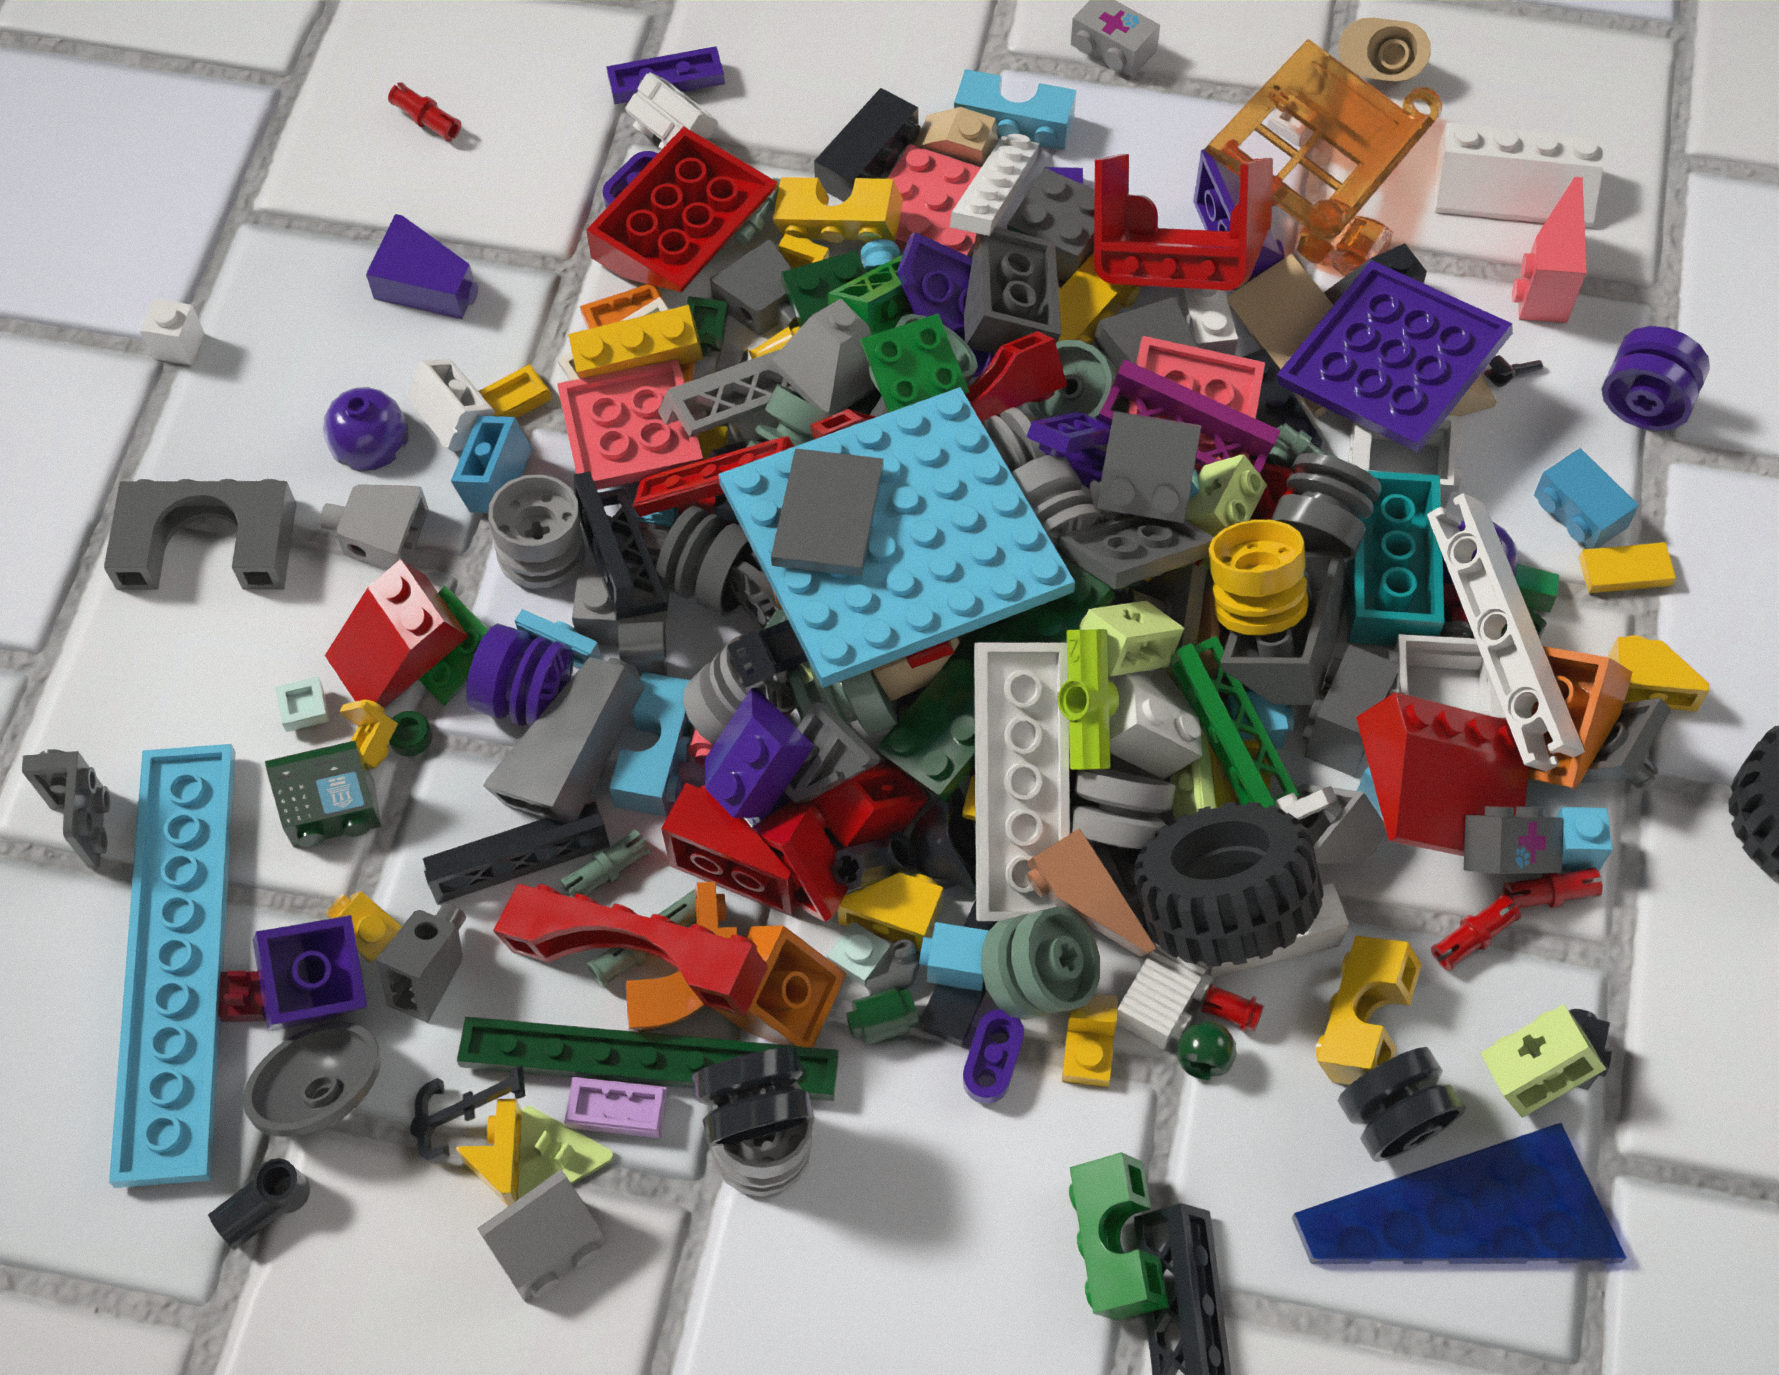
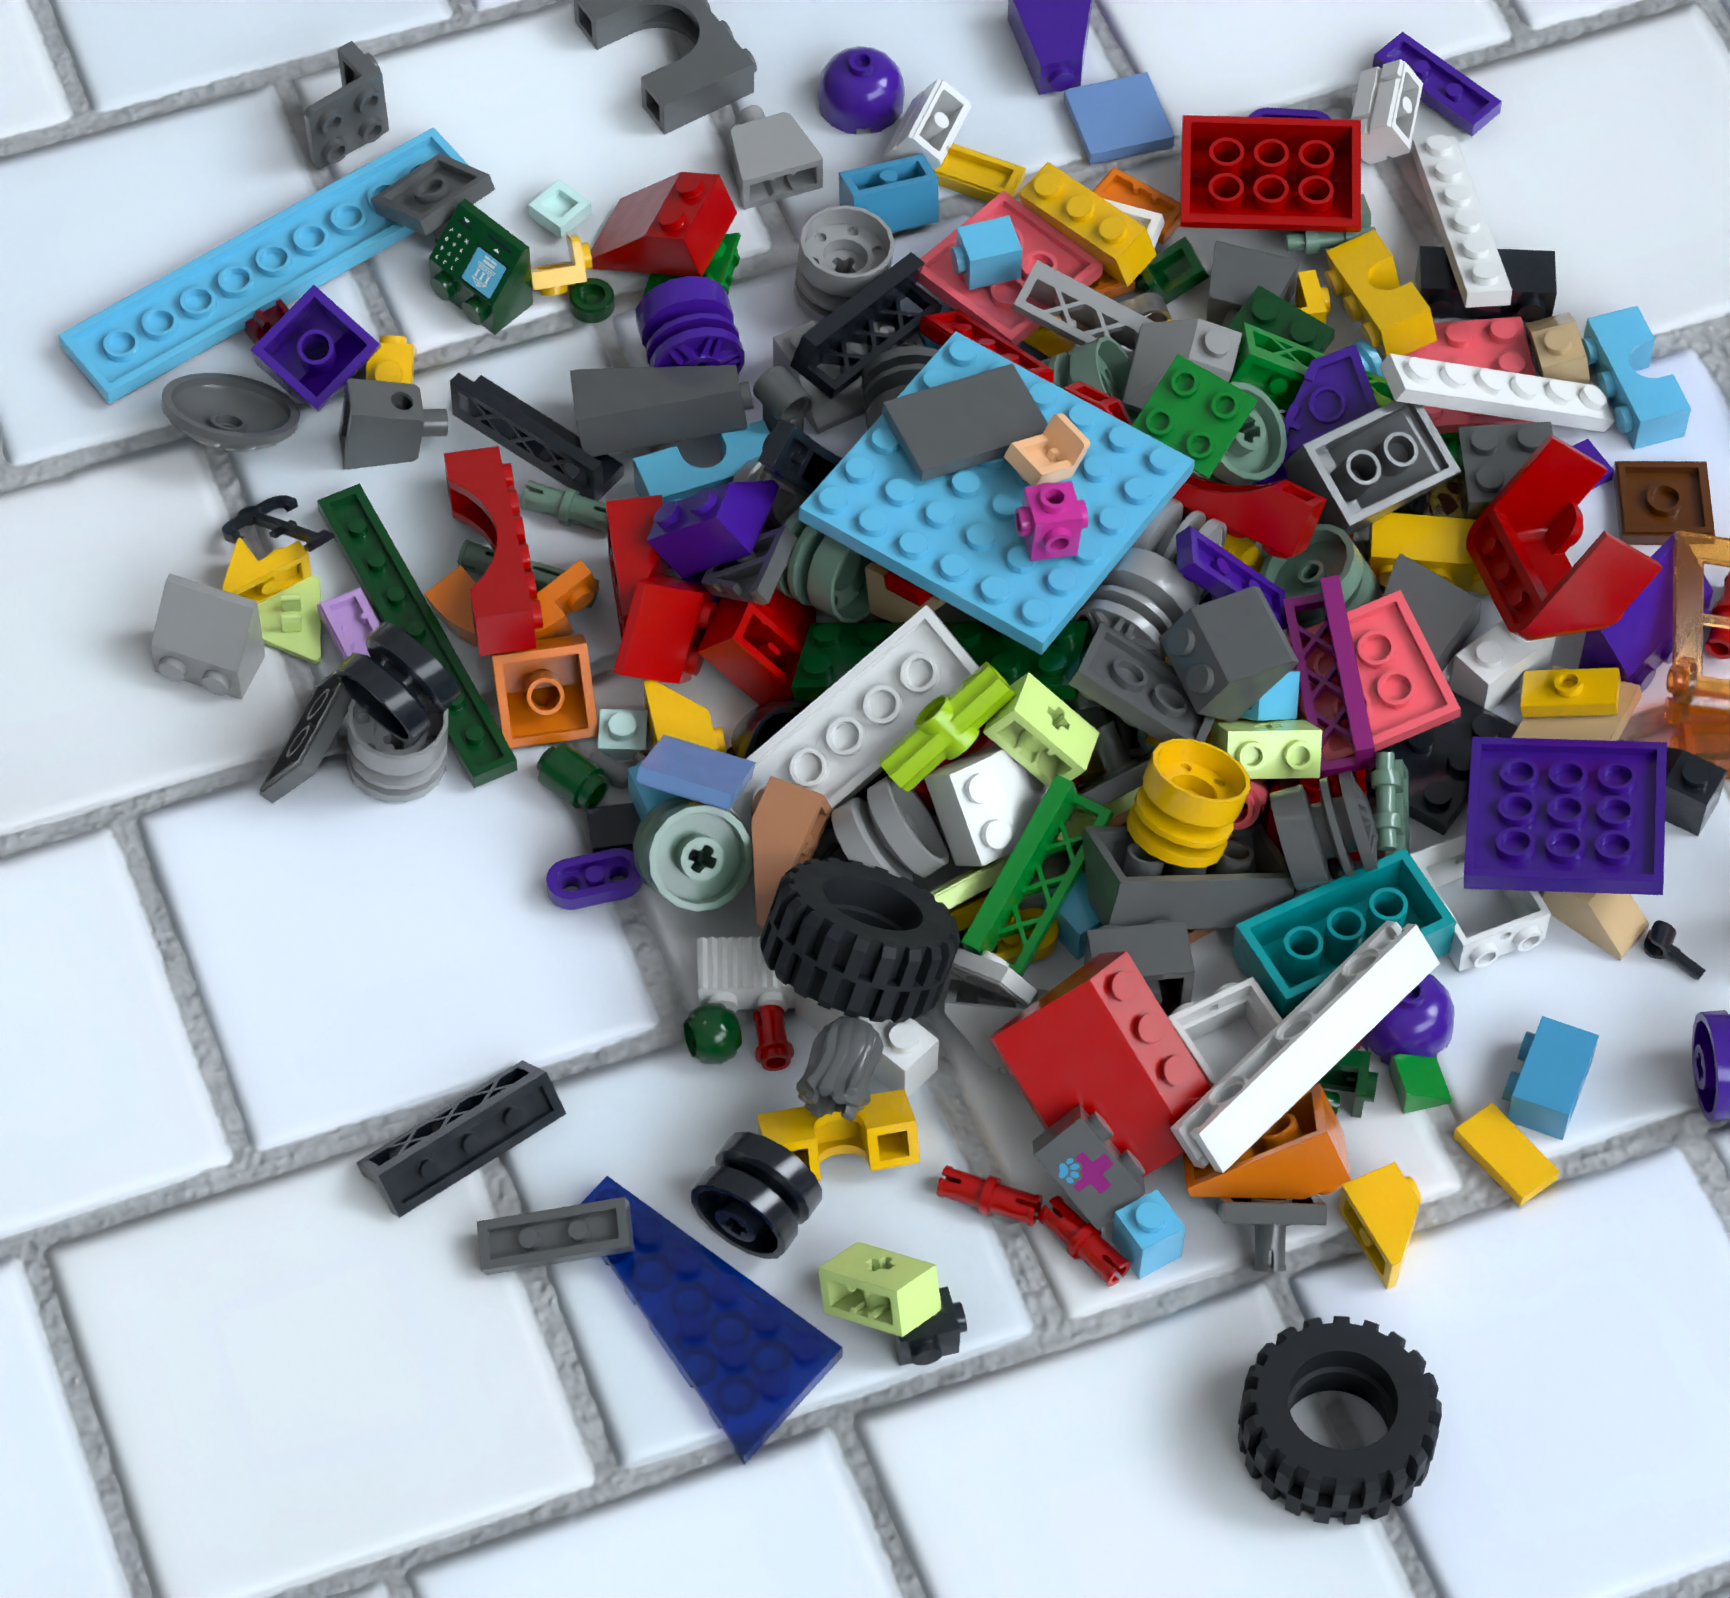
camera: 55 degrees right, 5 degrees down
black piece [208,1158,310,1250] -> none
medium azure plate [515,609,602,669] -> none
black piece [830,832,917,890] -> none
yellow slope [1062,993,1118,1087] -> none
green arch [1069,1152,1169,1321] -> none
none -> dark grey tile [259,671,353,803]
none -> dark grey tile [371,153,495,243]
none -> dark grey plate [476,1197,634,1275]
none -> medium blue tile [636,735,756,811]
none -> dark grey piece [796,1016,884,1121]
none -> medium azure brick [950,216,1023,290]
none -> light nougat bracket [1004,413,1090,486]
none -> dark pink brick [1015,481,1088,561]
none -> medium blue tile [1064,72,1175,165]
none -> white plate [1411,135,1512,308]
none -> yellow plate [1520,668,1621,718]
none -> reddish brown tile [1613,461,1715,545]

